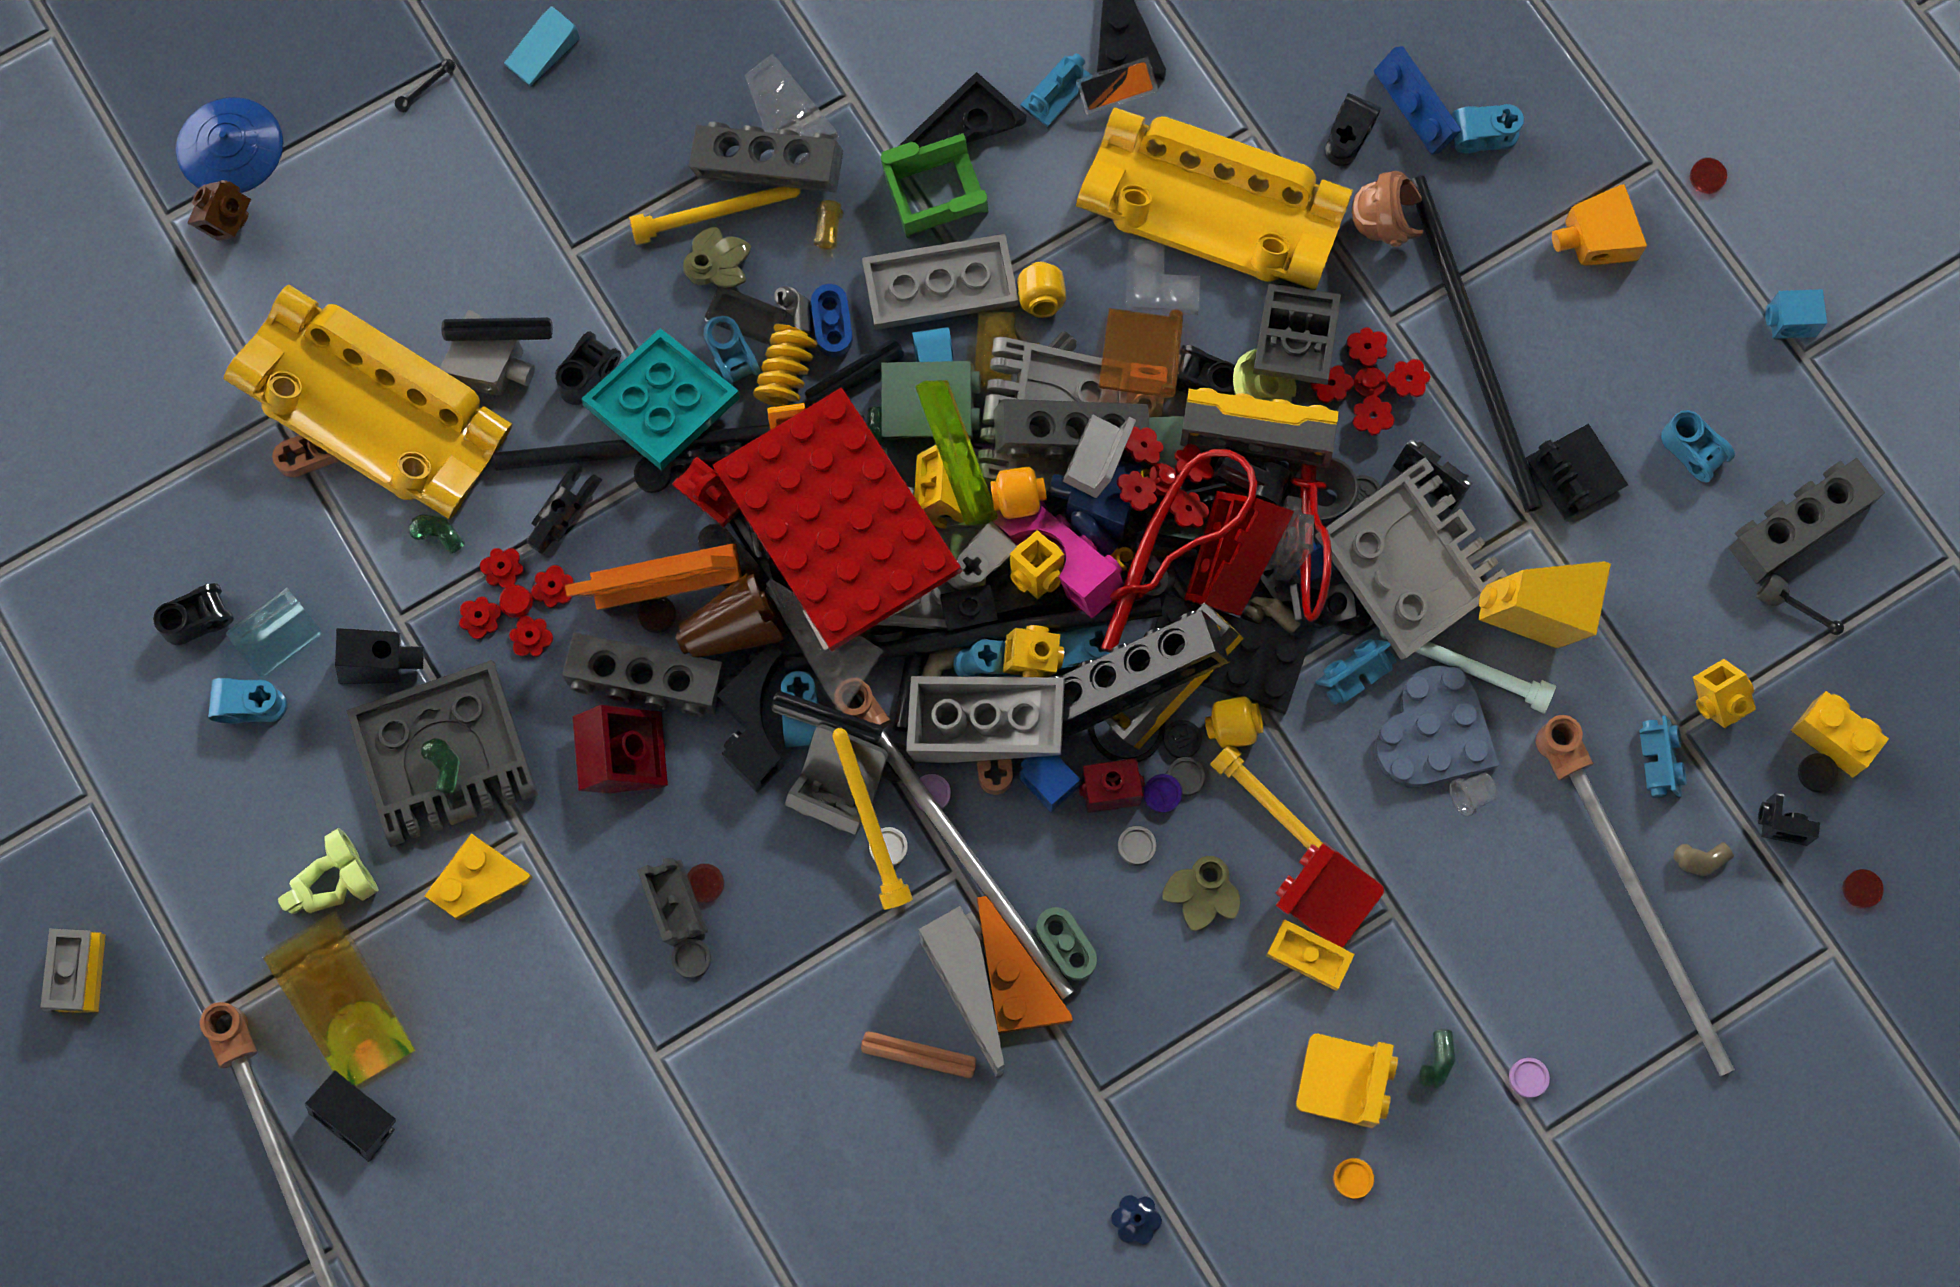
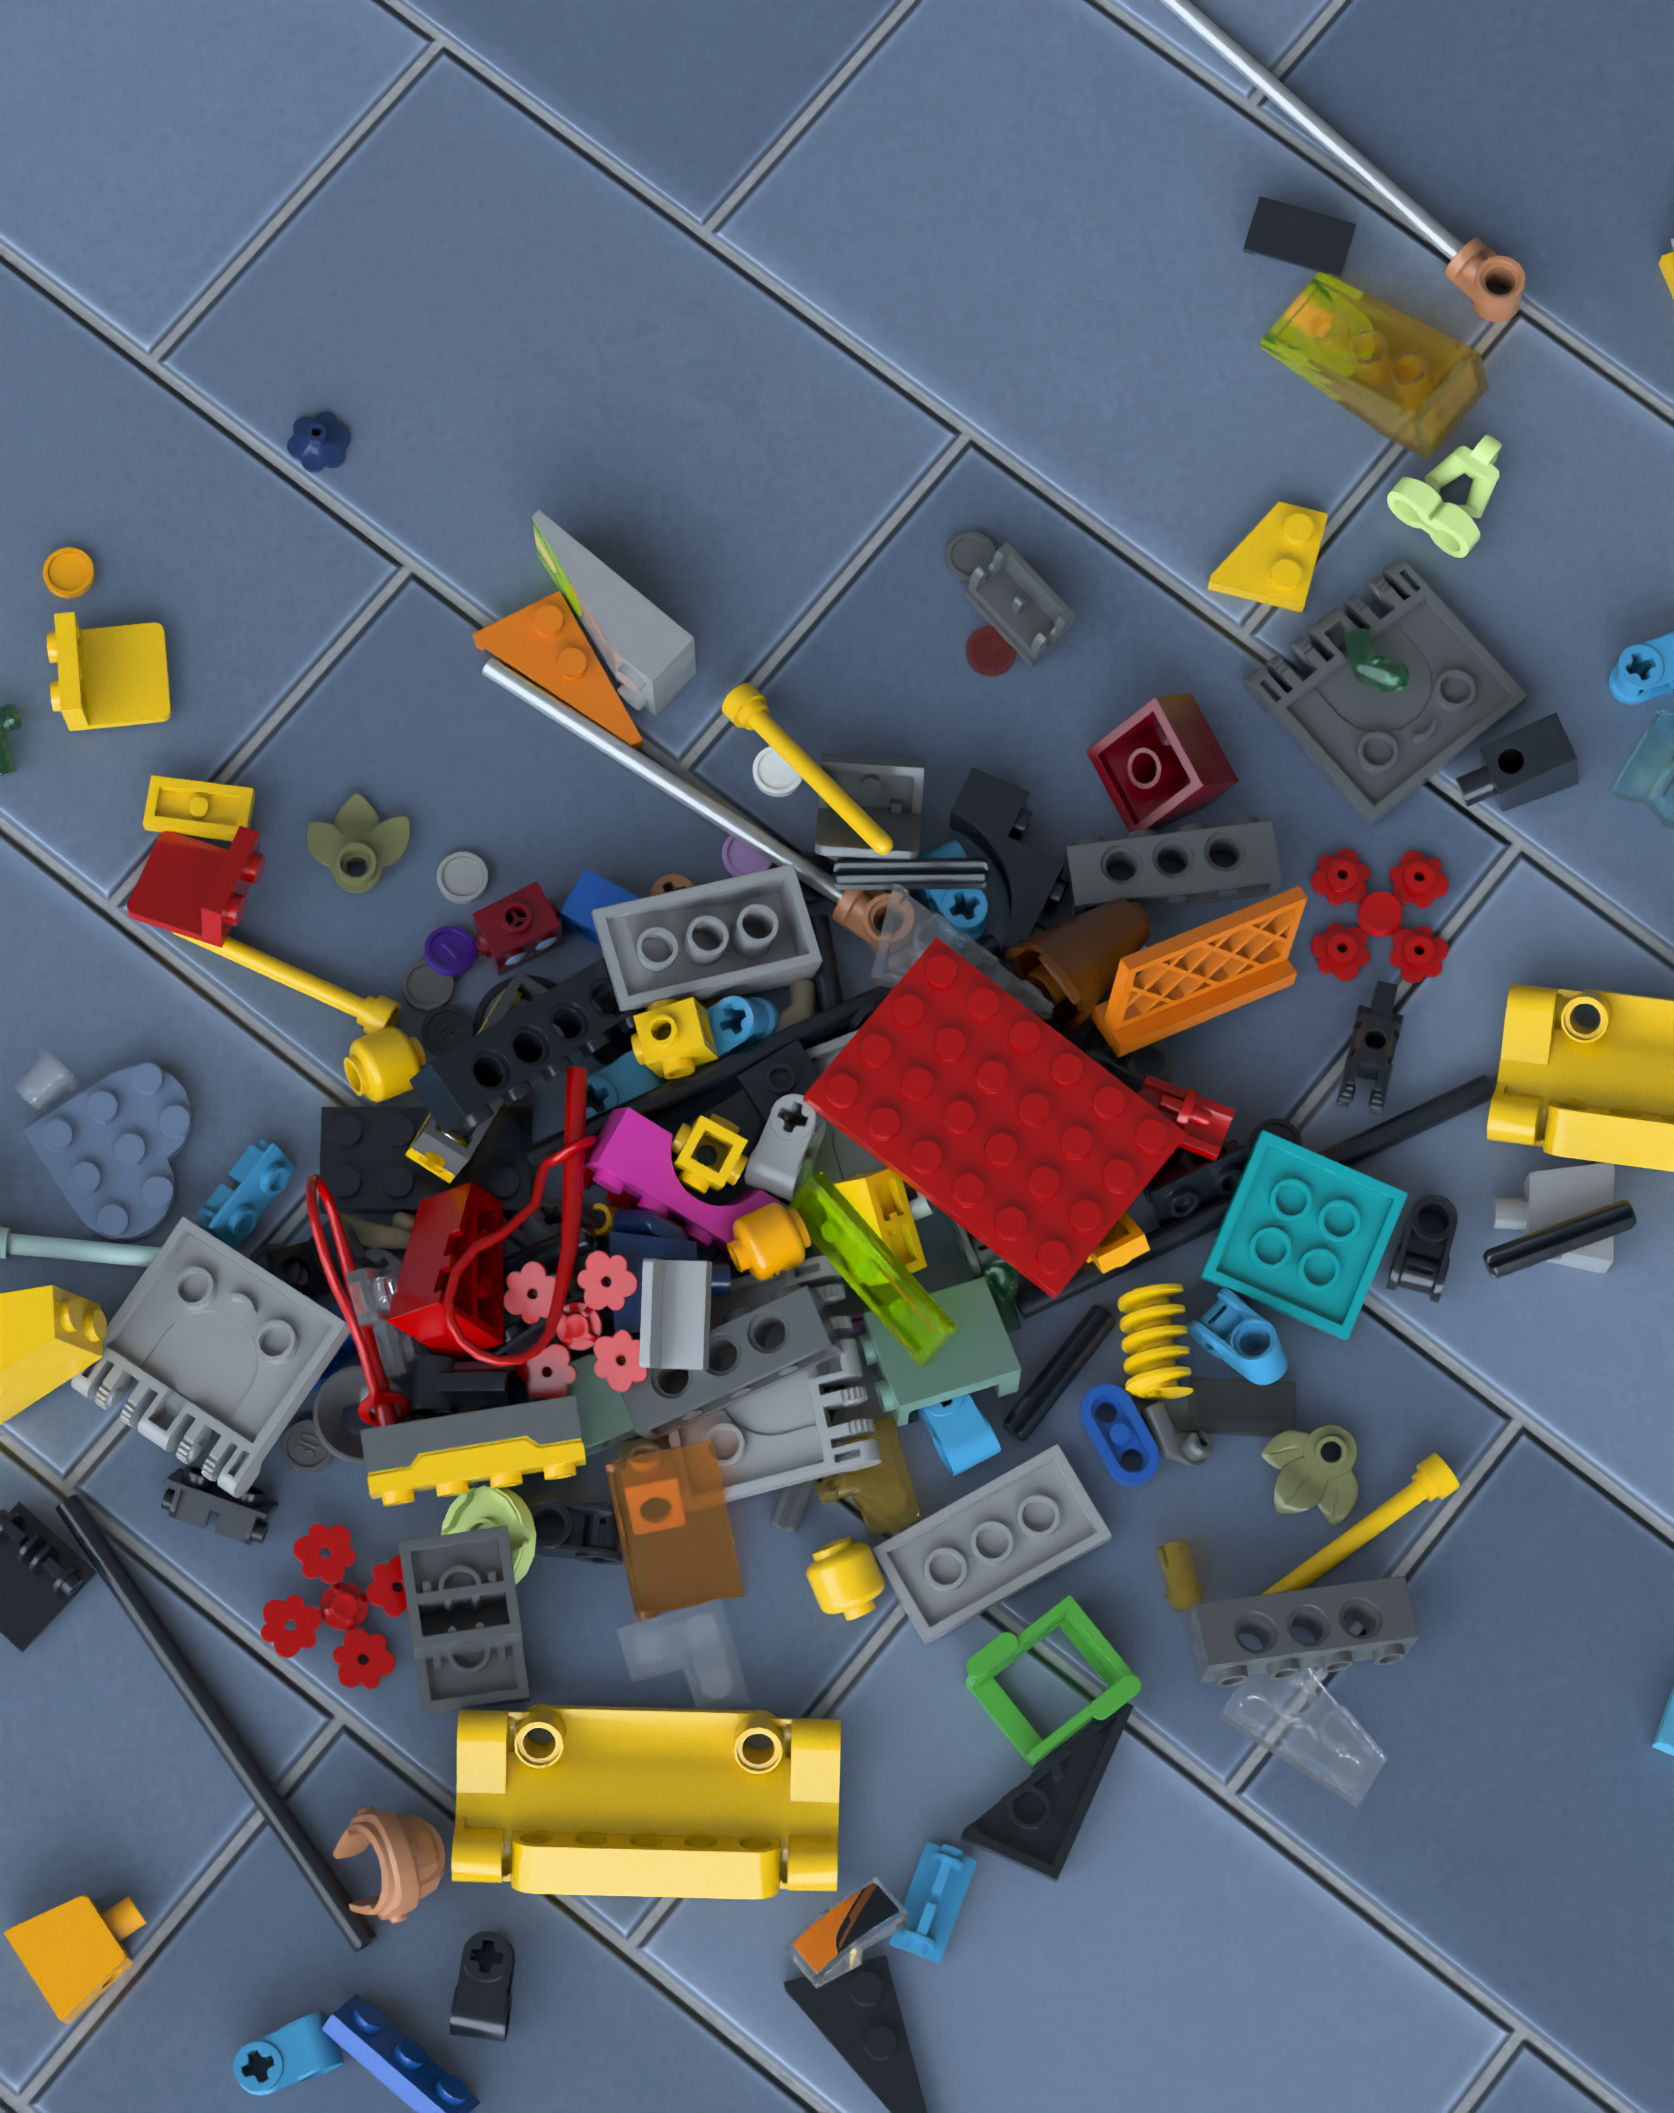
camera: 160 degrees right, 0 degrees up
clear green arm [408,514,465,554] -> none
nougat axle [861,1031,977,1078] -> none
sand green plate [1036,907,1097,981] -> none

